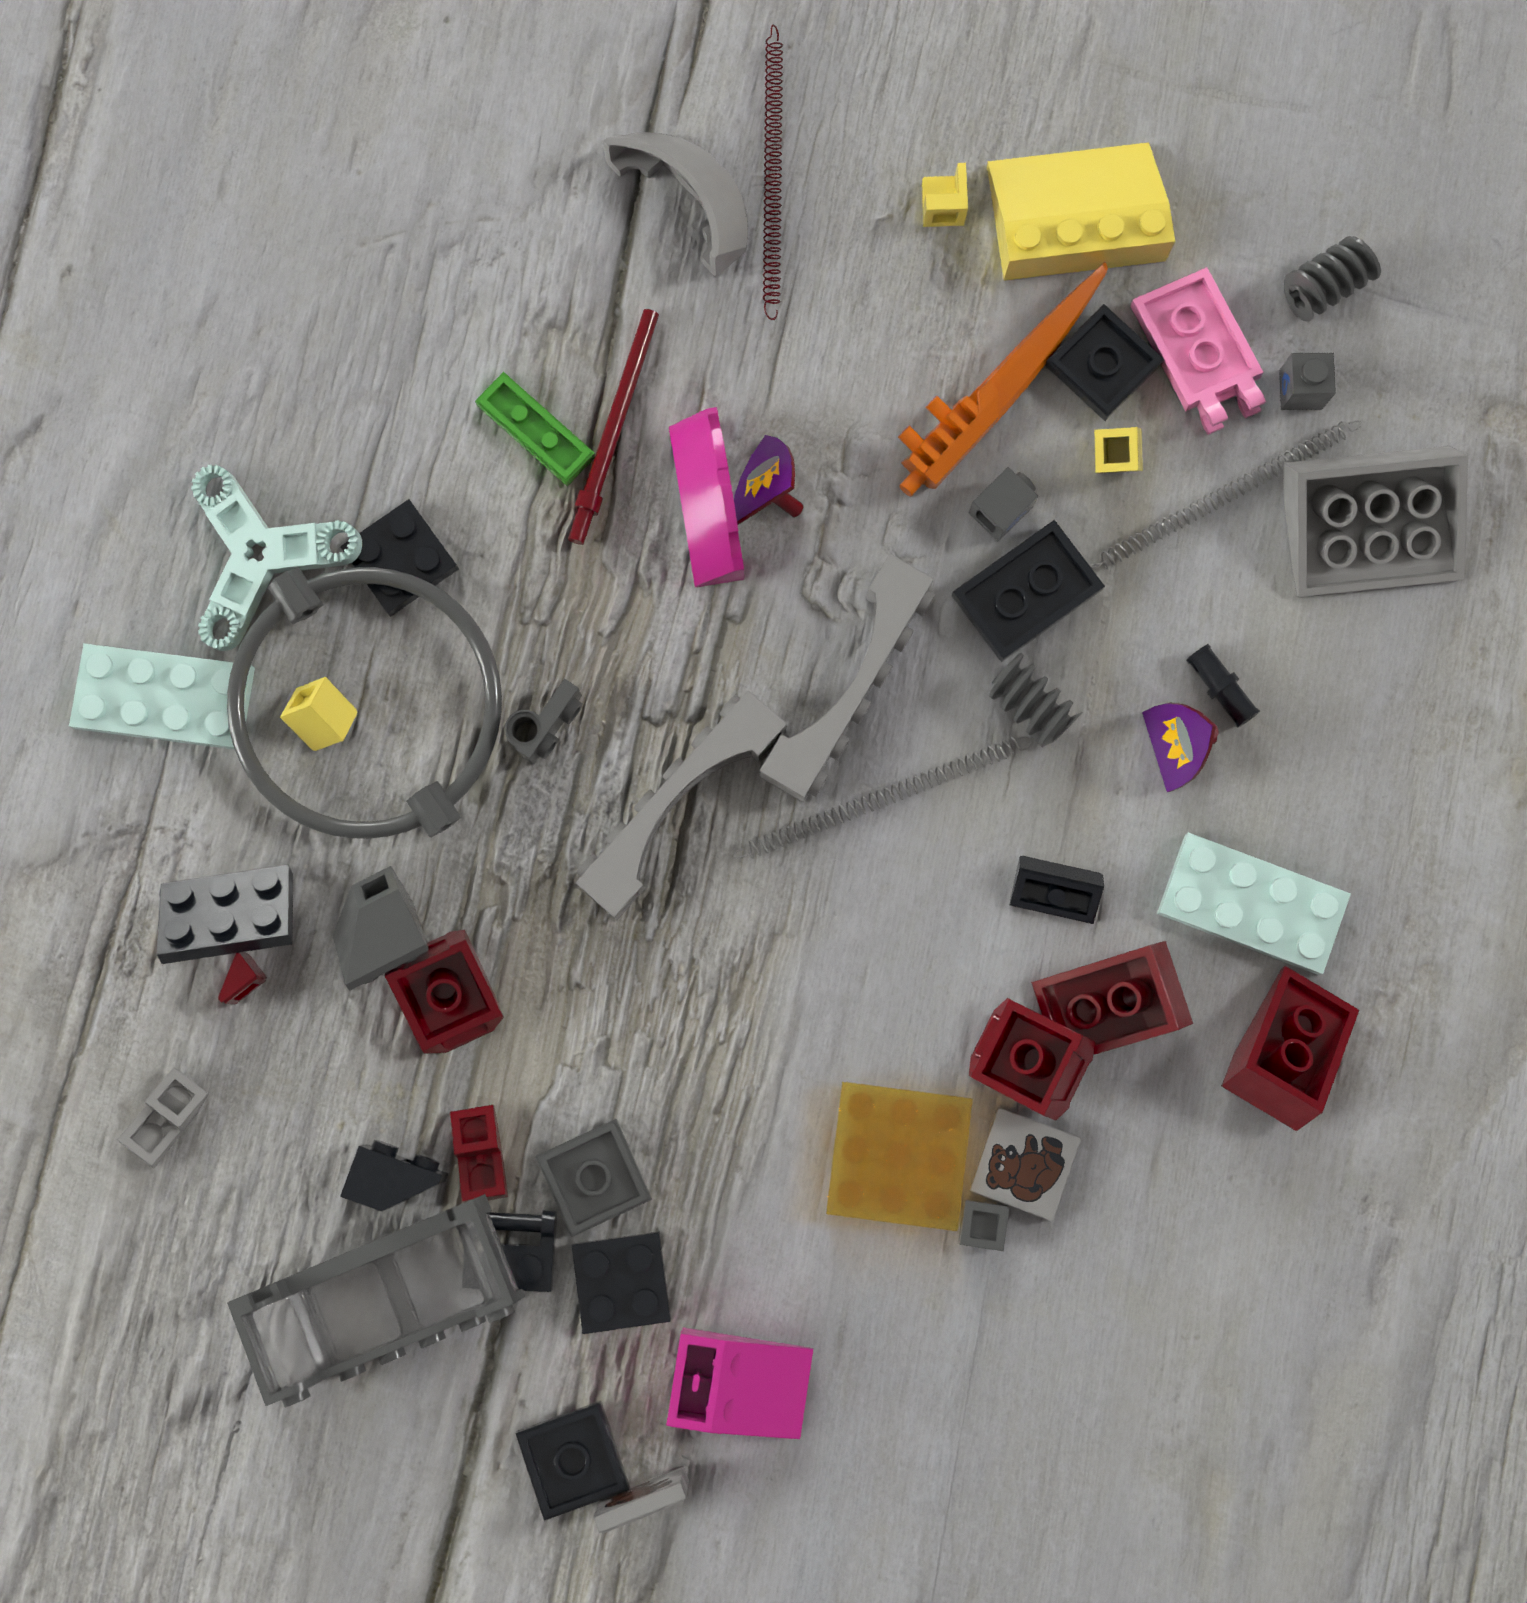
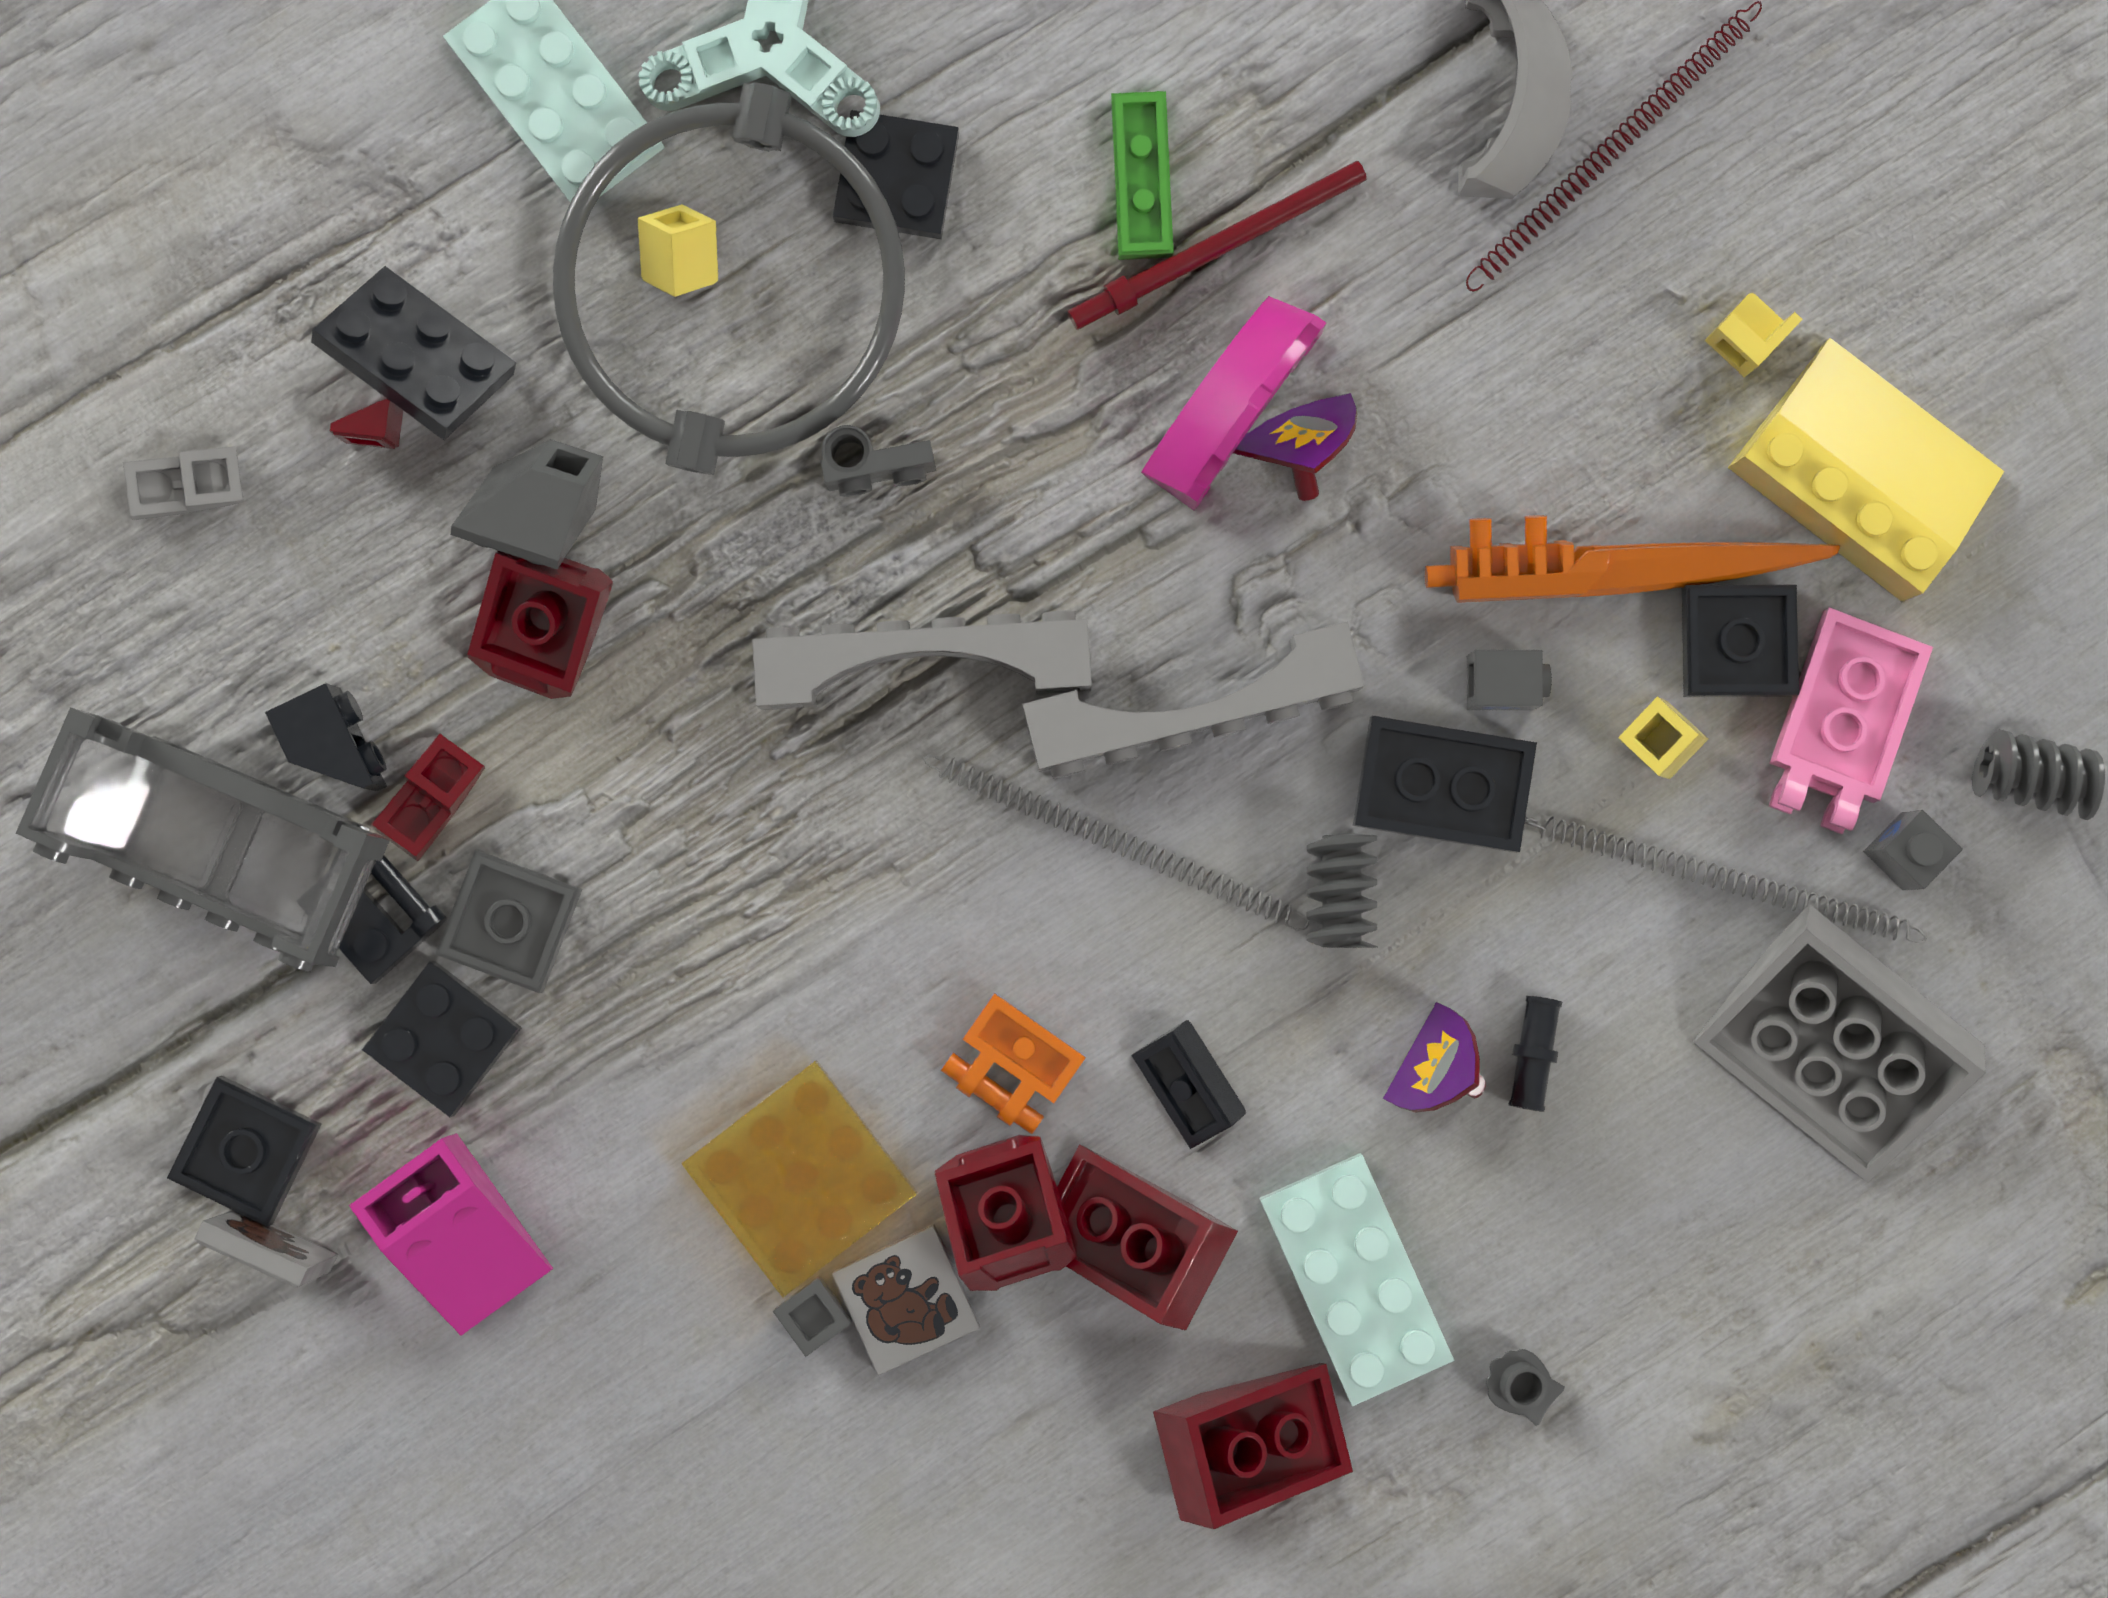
camera: 45 degrees right, 5 degrees up
none -> orange plate [941,993,1086,1135]
none -> dark grey animal [1486,1349,1565,1426]

